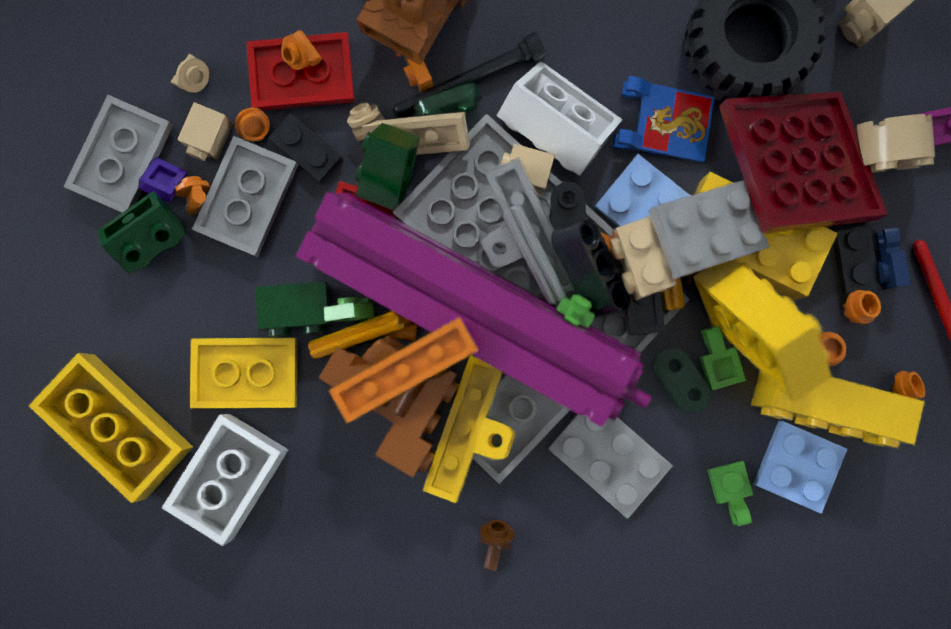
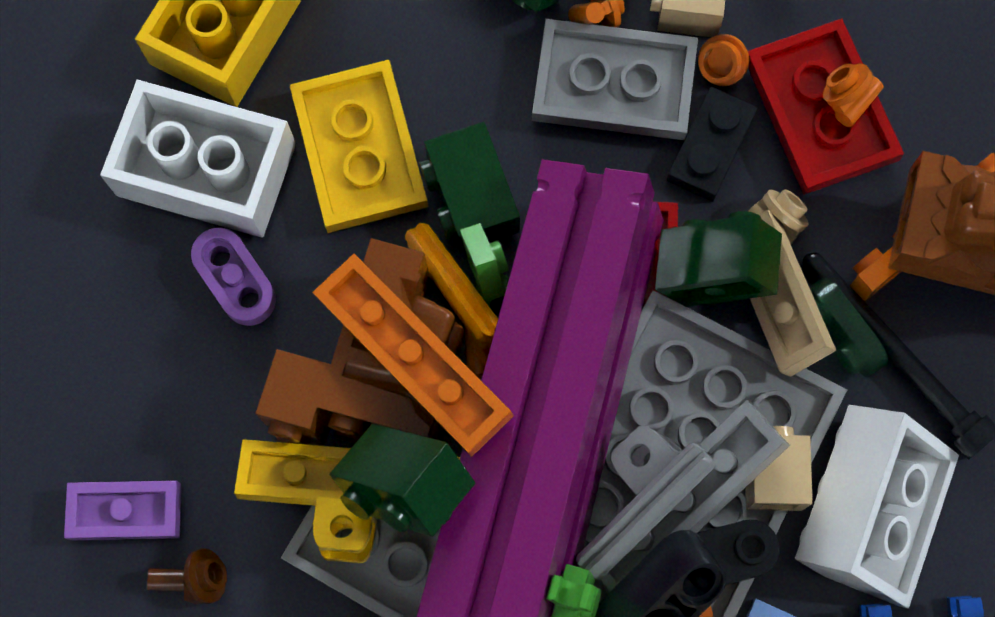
camera: 75 degrees right, 10 degrees down
none -> medium lavender plate [64,481,182,540]
none -> medium lavender plate [191,228,276,326]
none -> dark green brick [329,423,476,537]

